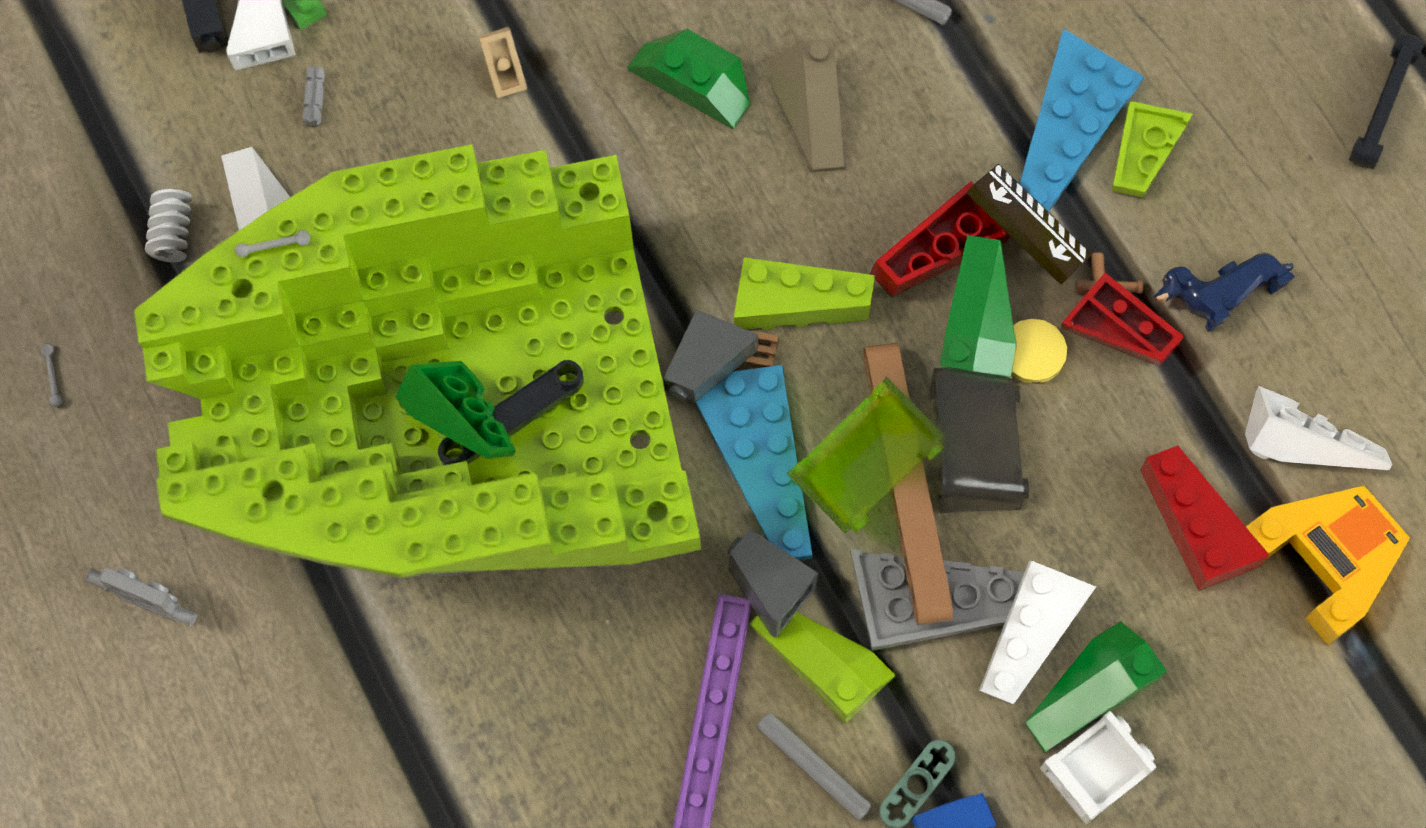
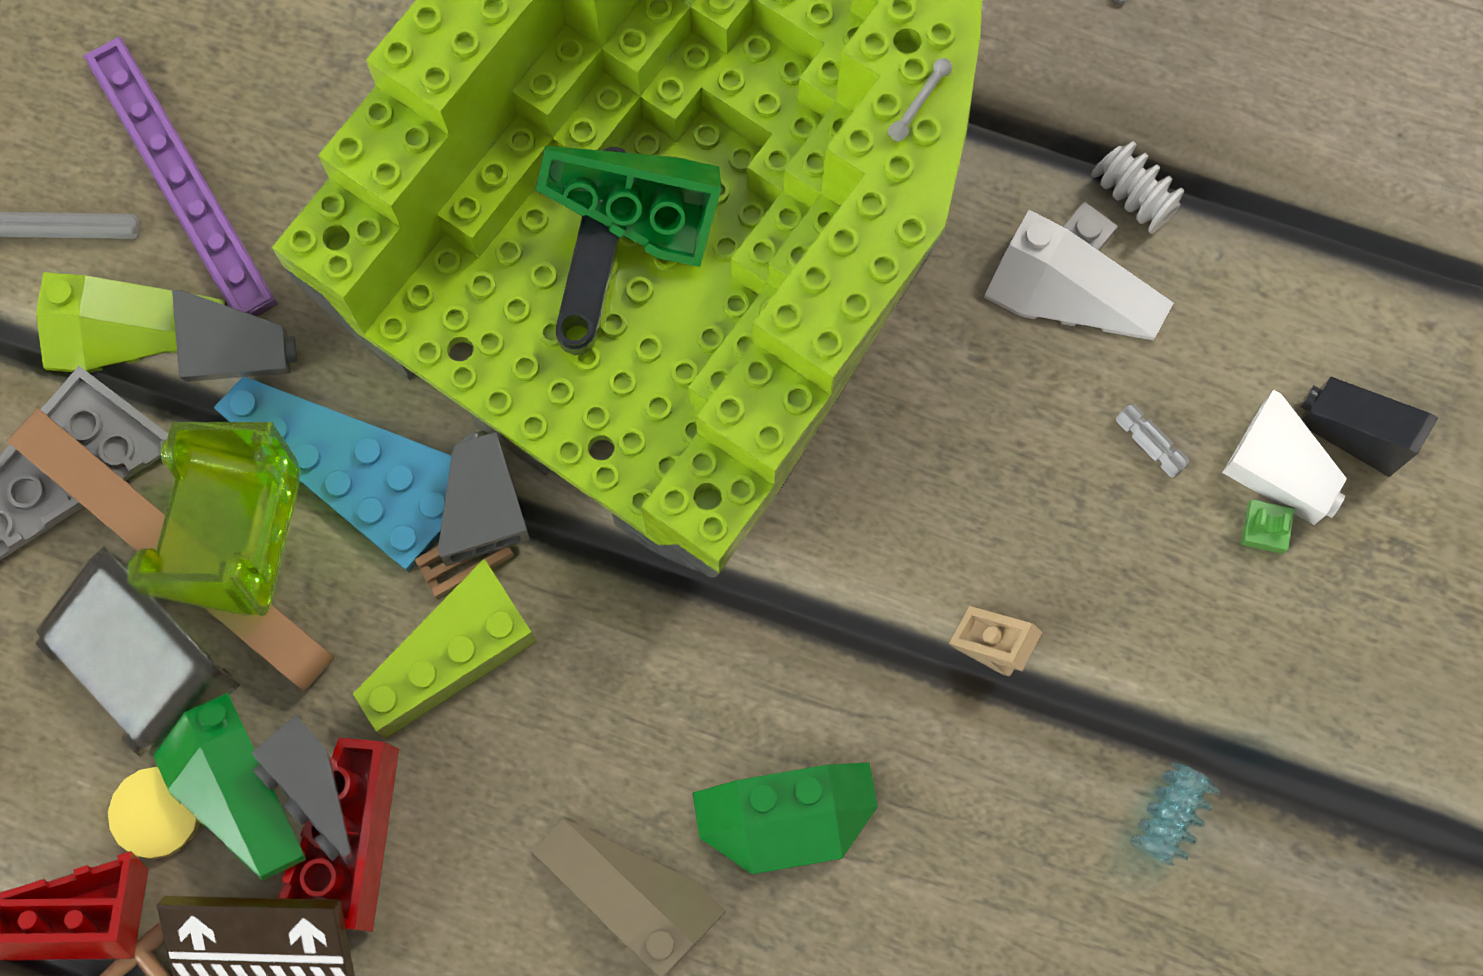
camera: 135 degrees right, 5 degrees up
none -> dark grey slope [252,715,353,864]
none -> light grey plate [1063,201,1118,251]

